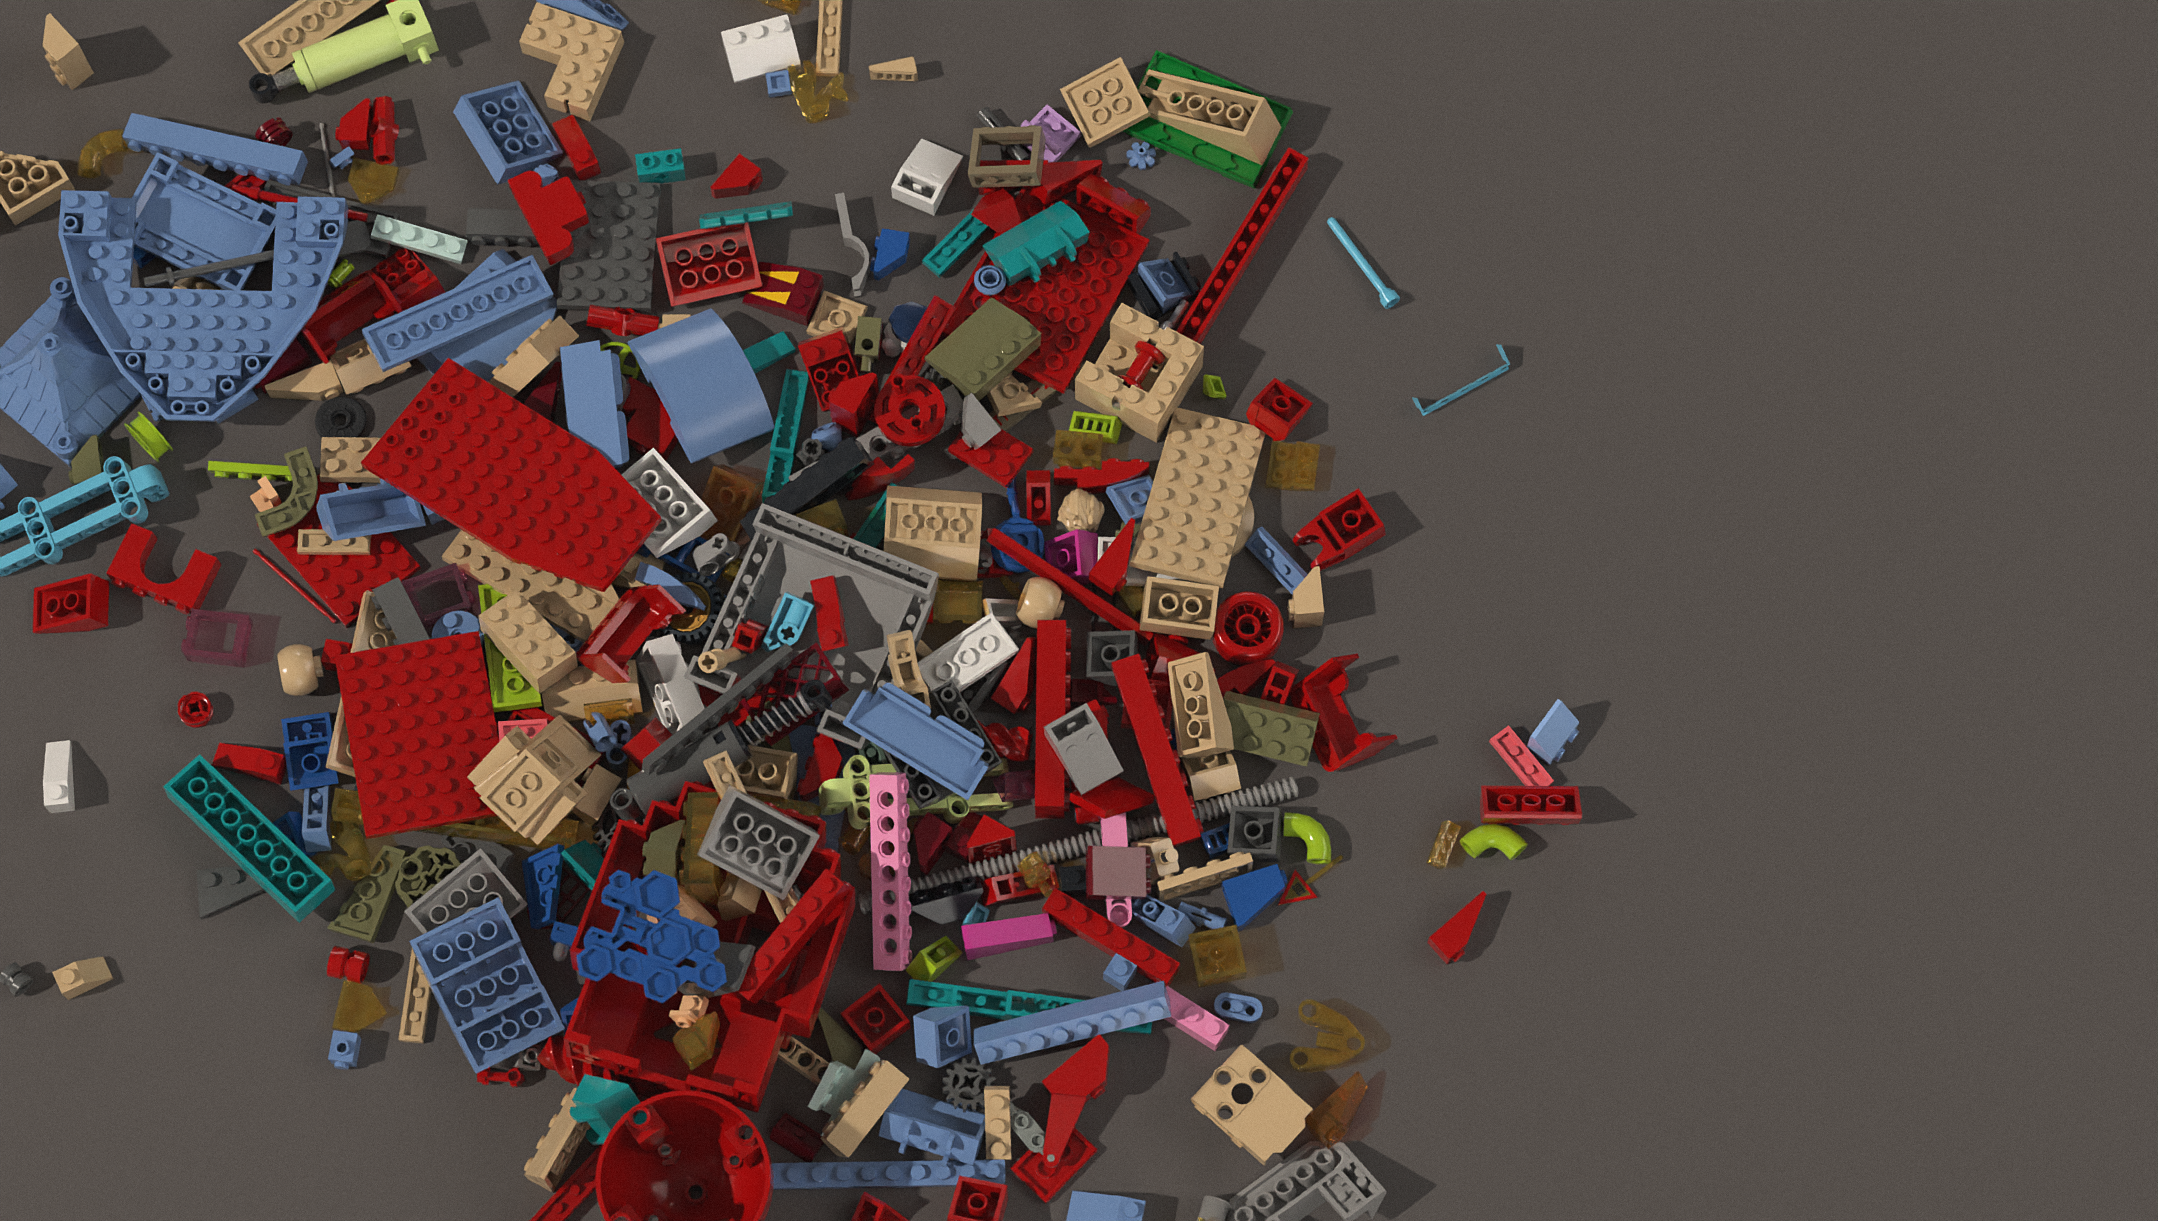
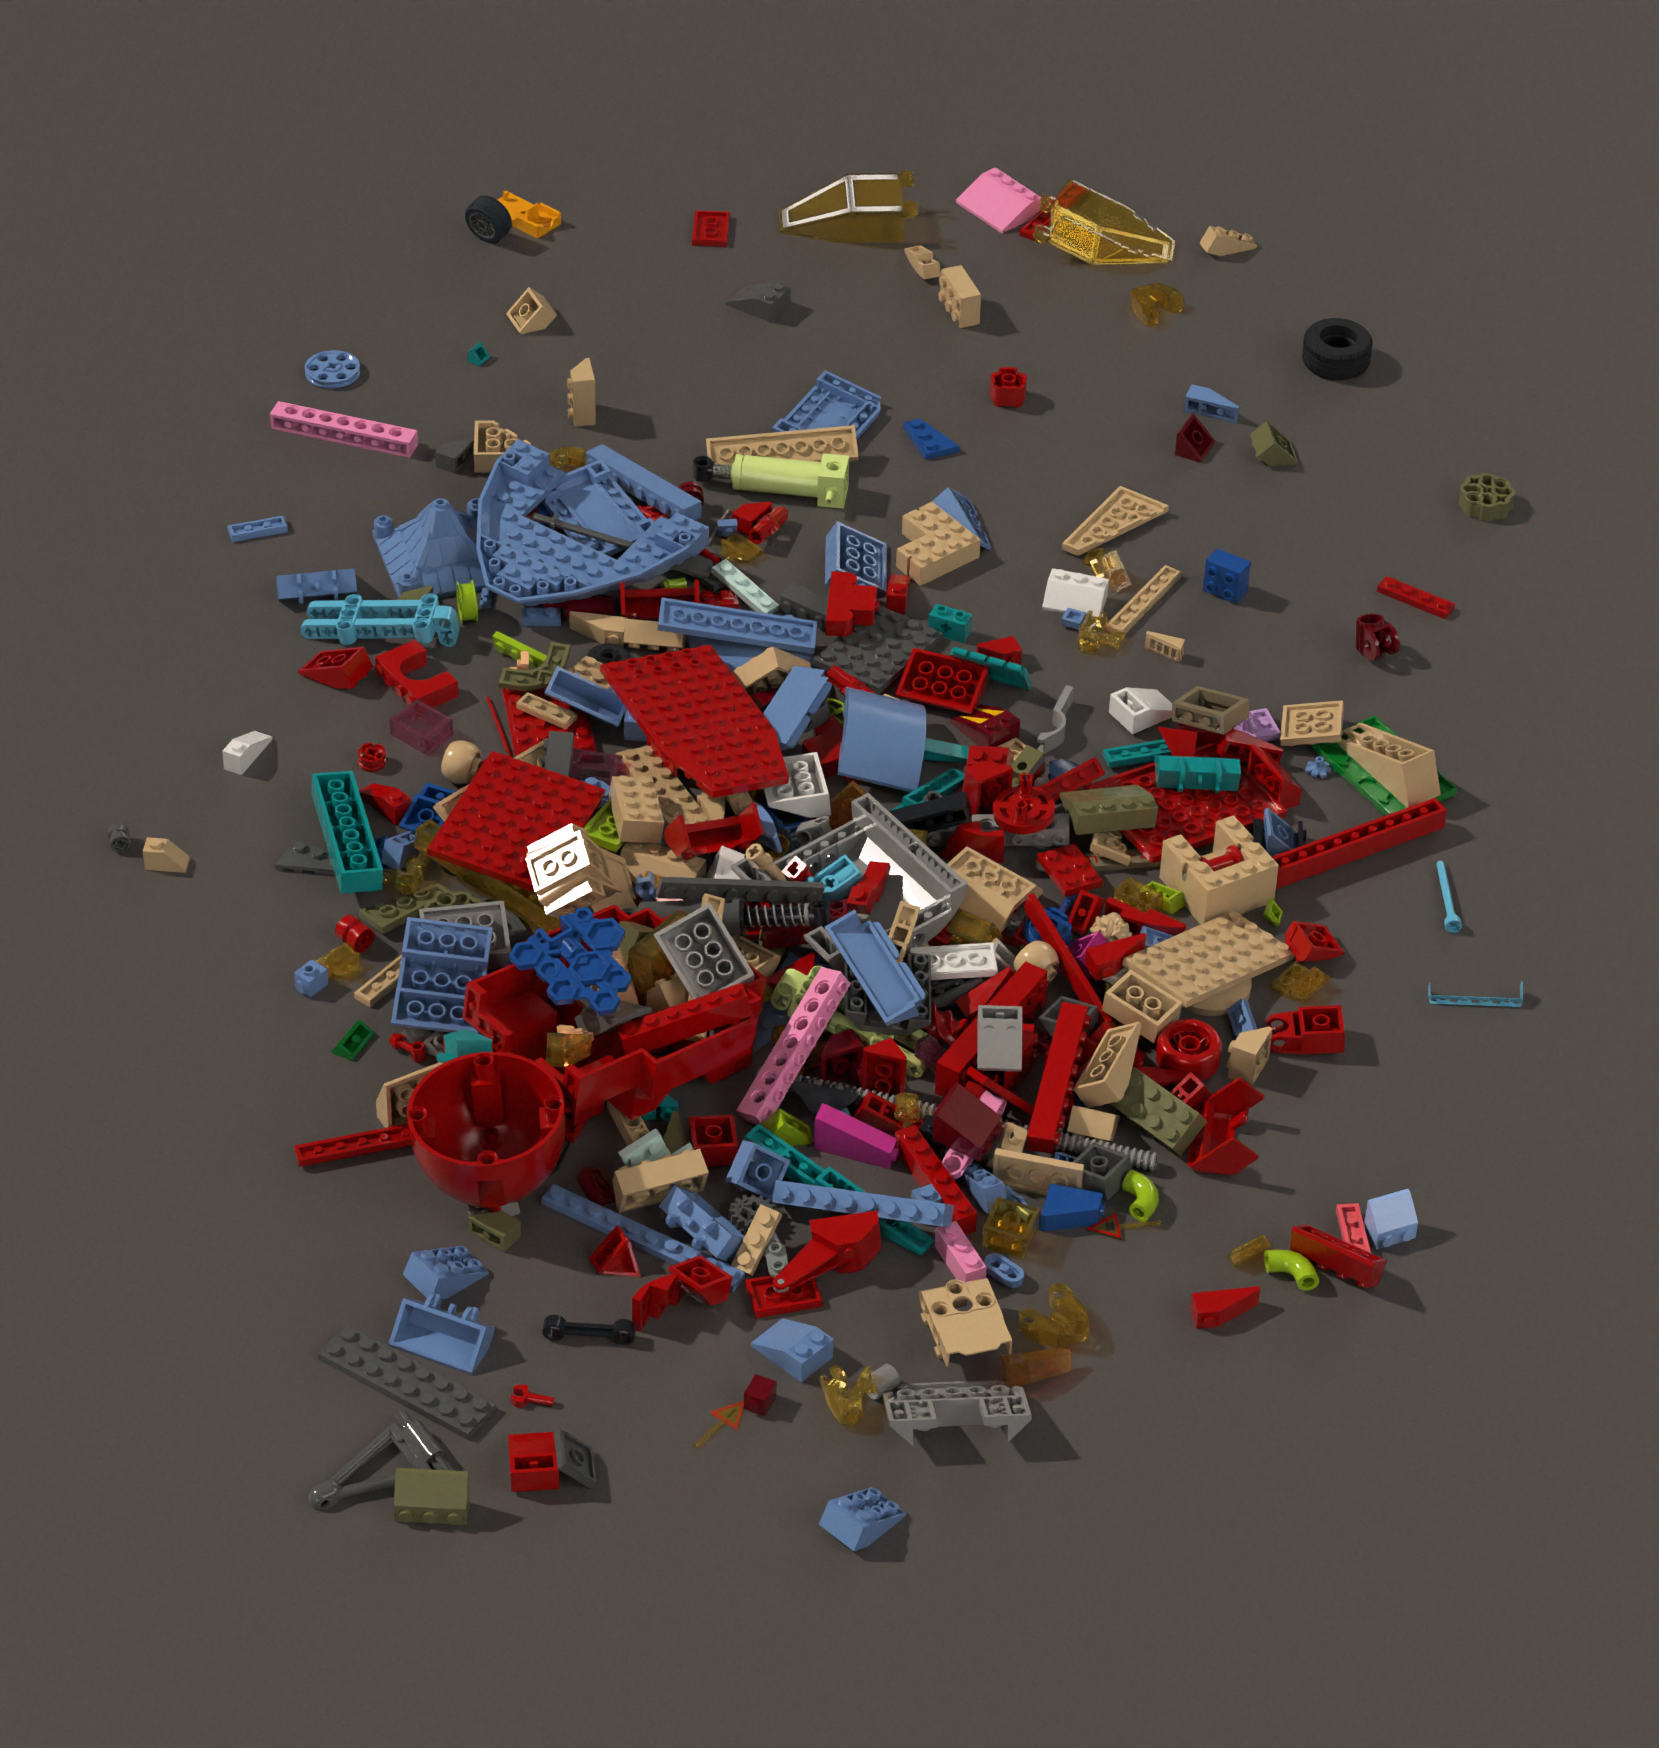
camera: 30 degrees right, 30 degrees down
blue slope [870,228,910,280] -> none
light grey slope [961,393,1001,449] -> none
medium blue cone [974,265,1006,296] -> none
none -> green slope [331,1019,376,1061]

